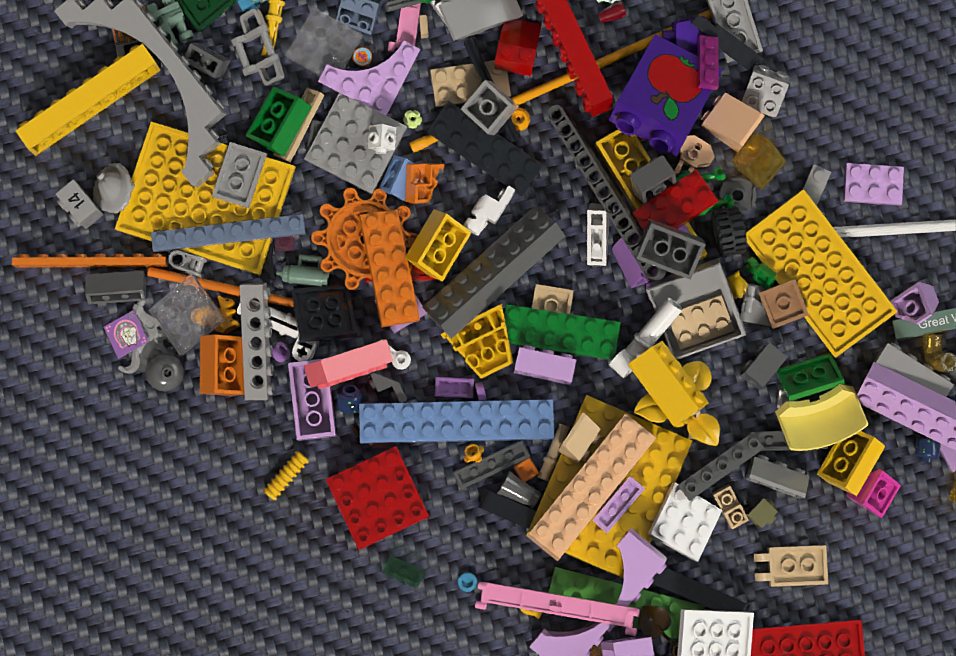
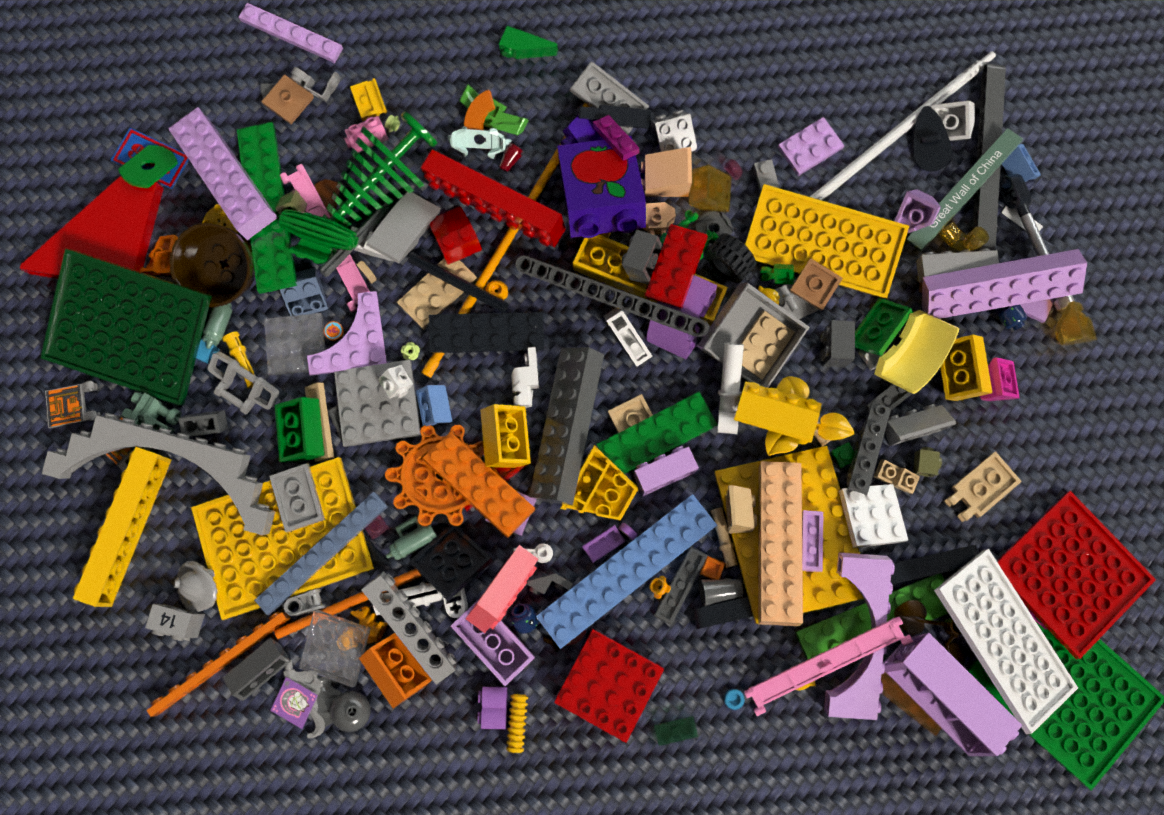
camera: 35 degrees left, 5 degrees down
medium lavender tile [272,342,290,362] -> none
orange slope [405,163,444,204] -> none
light grey brick [461,80,519,135] -> none
dark grey slope [636,218,706,280] -> none
none -> medium lavender brick [477,687,508,729]
none -> clear pink tile [724,159,743,180]
none -> green plate [831,442,854,469]

